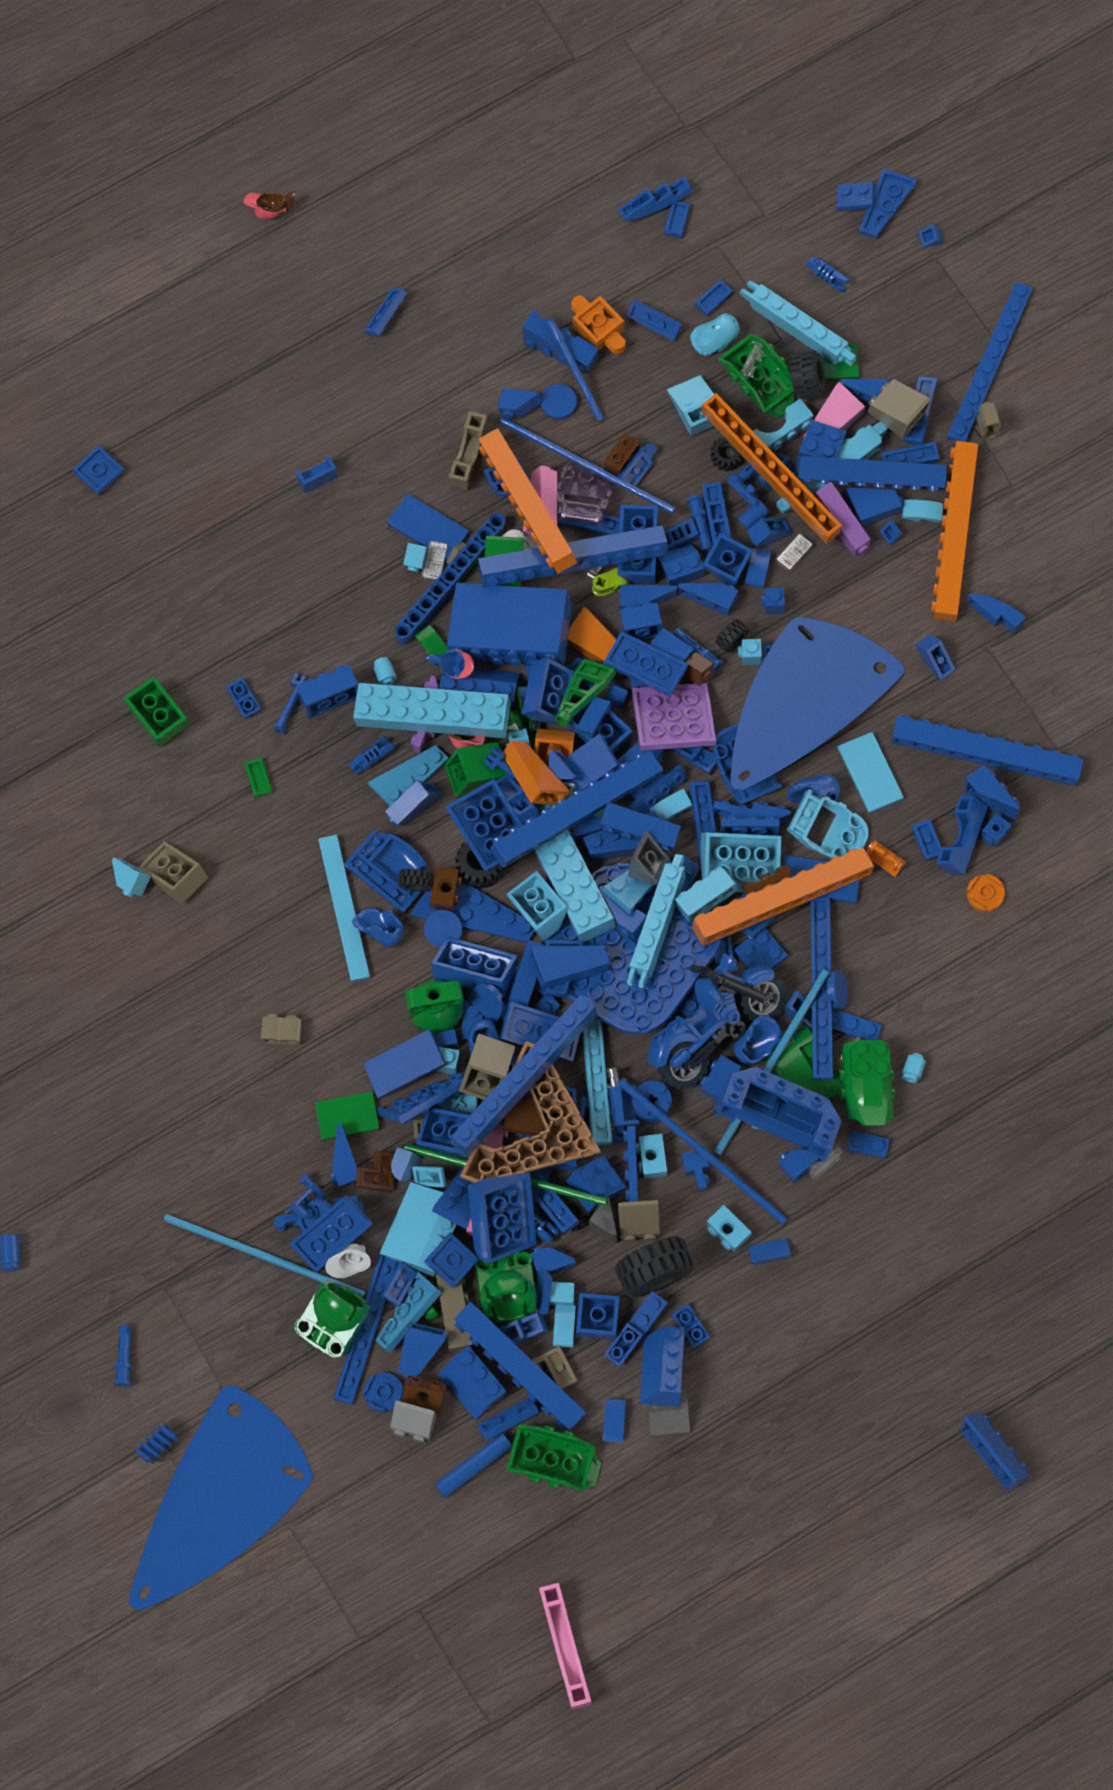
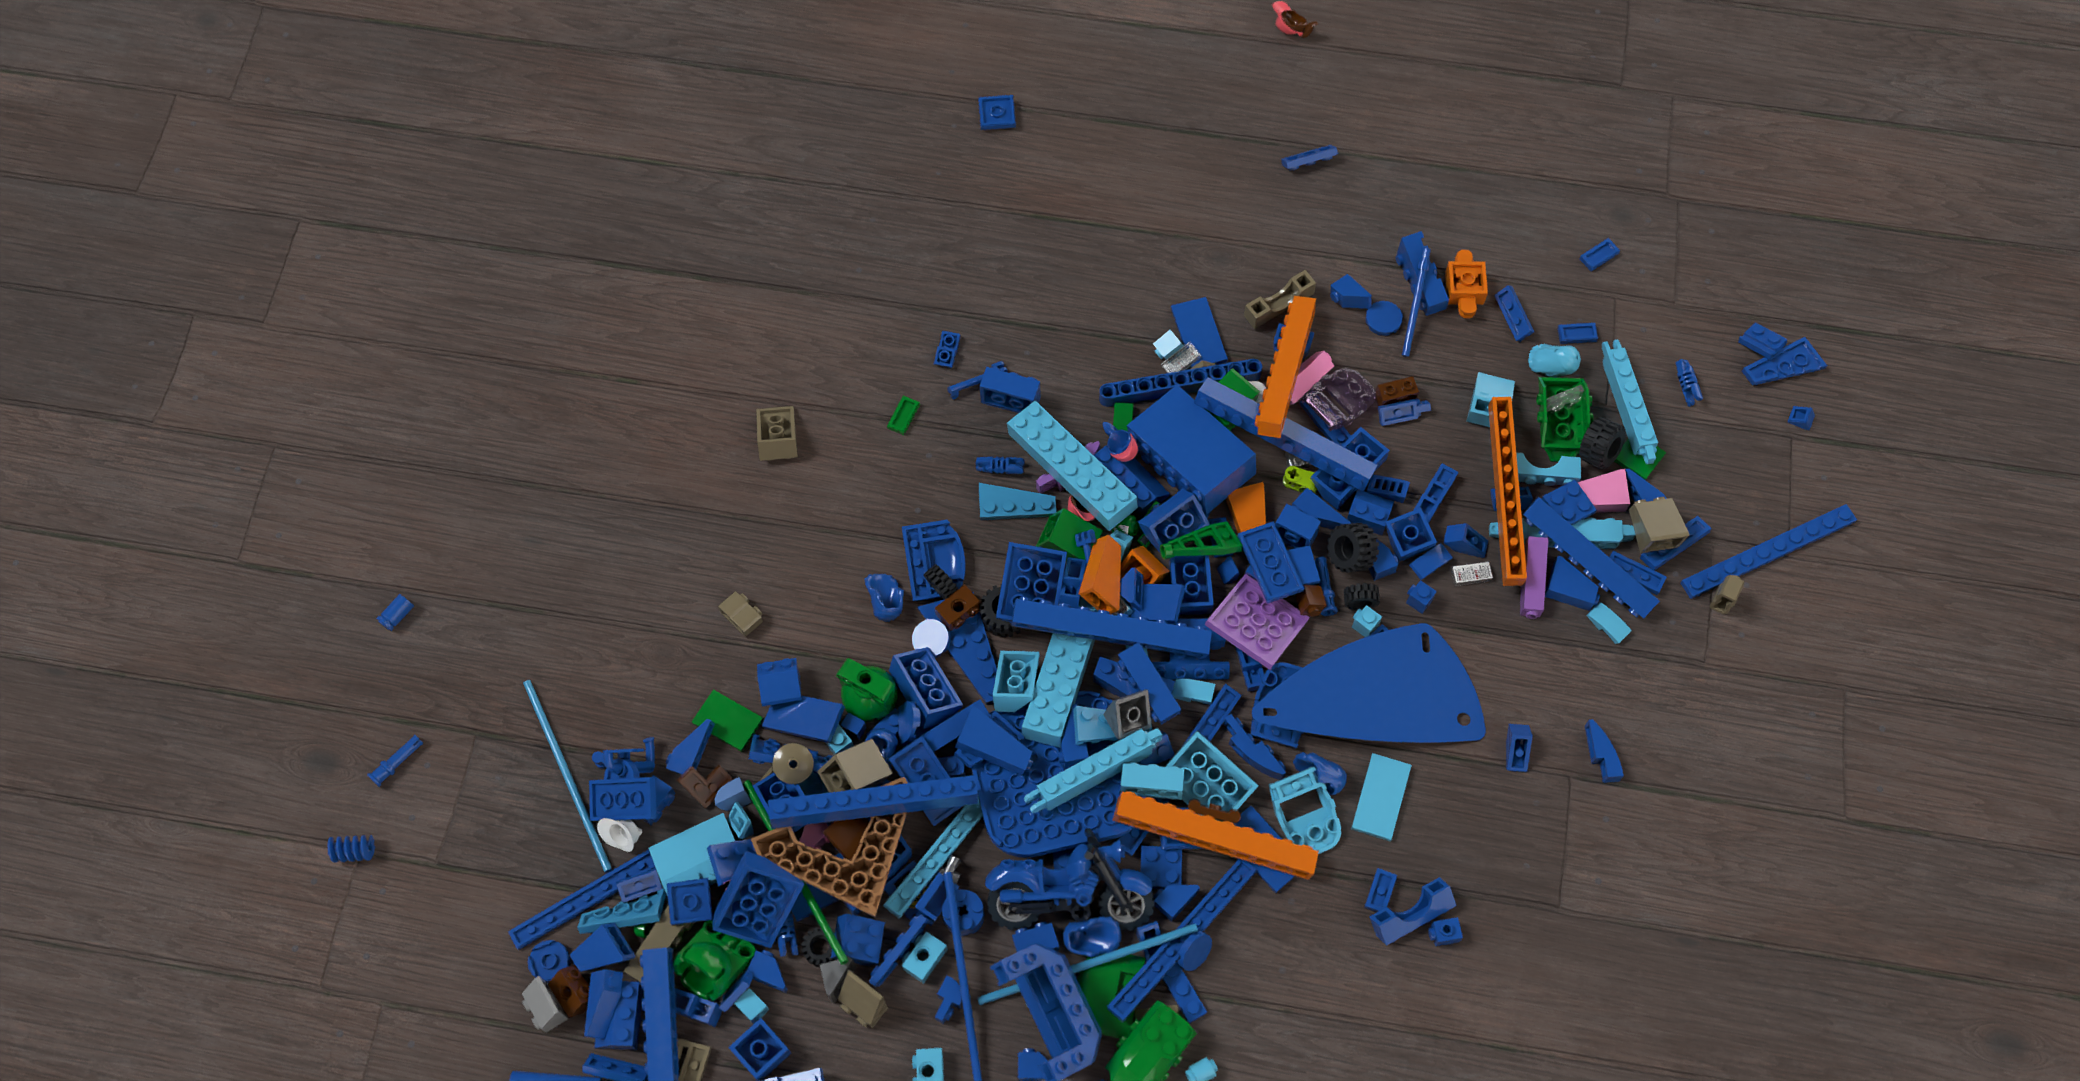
camera: 40 degrees right, 5 degrees down
medium azure slope [112,857,151,897] -> none
green brick [123,676,189,747] -> none
blue piece [129,1385,313,1610] -> none
blue panel [295,454,338,494] -> none
green piece [295,1280,370,1358] -> none
medium azure tile [318,835,370,983] -> none
medium azure brick [373,657,397,685] -> none
slope [386,780,443,826] -> none
blue piece [500,417,676,514] -> none
blue plate [526,1170,580,1235] -> none
medium azure slope [553,1304,576,1348] -> none
blue slope [572,815,603,843] -> none
blue slope [576,697,611,738] -> none
black tyre [615,1236,695,1298] -> none
blue slope [618,176,693,222] -> none
blue pin [687,495,712,552] -> none
black tyre [710,436,744,472] -> none
blue plate [721,816,779,836] -> none
blue piece [726,463,770,530] -> none
orange hinge [866,841,906,877] -> none
blue slope [880,519,902,546] -> none
blue brick [891,715,1084,786] -> none
orange brick [931,441,978,622] -> none
blue slope [963,765,1020,822] -> none
orange tile [967,874,1005,912] -> none
none -> blue slope [584,969,623,1039]
none -> blue slope [757,658,802,707]
none -> dark tan dish [773,743,814,784]
none -> blue slope [1153,885,1200,922]
none -> black tyre [1327,523,1379,573]

